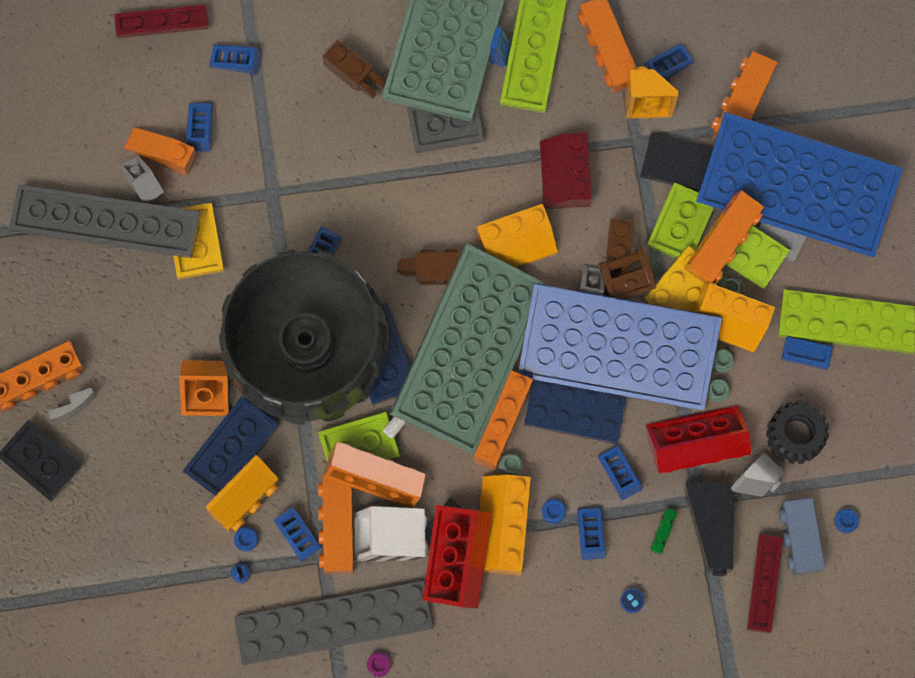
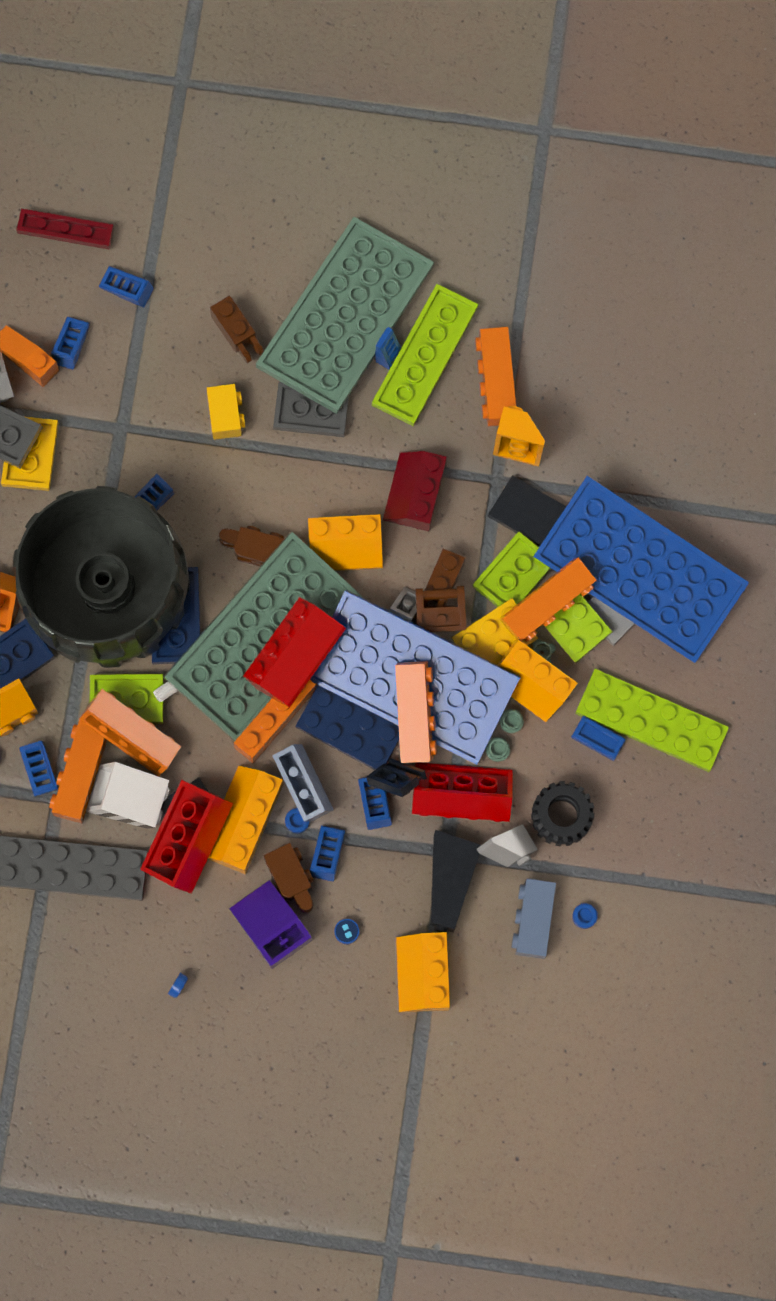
camera: 15 degrees right, 0 degrees up
magenta tile [367,652,391,677] -> none
sand green plate [499,453,523,476] -> none
blue slope [643,43,694,80] -> none
green axle [650,508,677,555] -> none
orange brick [711,51,778,139] -> none
dark red plate [746,534,783,634] -> none
none -> yellow brick [206,384,245,440]
none -> dark purple slope [229,880,312,969]
none -> red slope [243,597,346,708]
none -> reddish brown hinge [263,843,314,914]
none -> sand blue brick [272,744,334,822]
none -> black plate [366,758,427,797]
none -> brick [395,661,437,763]
none -> light orange slope [396,932,450,1012]

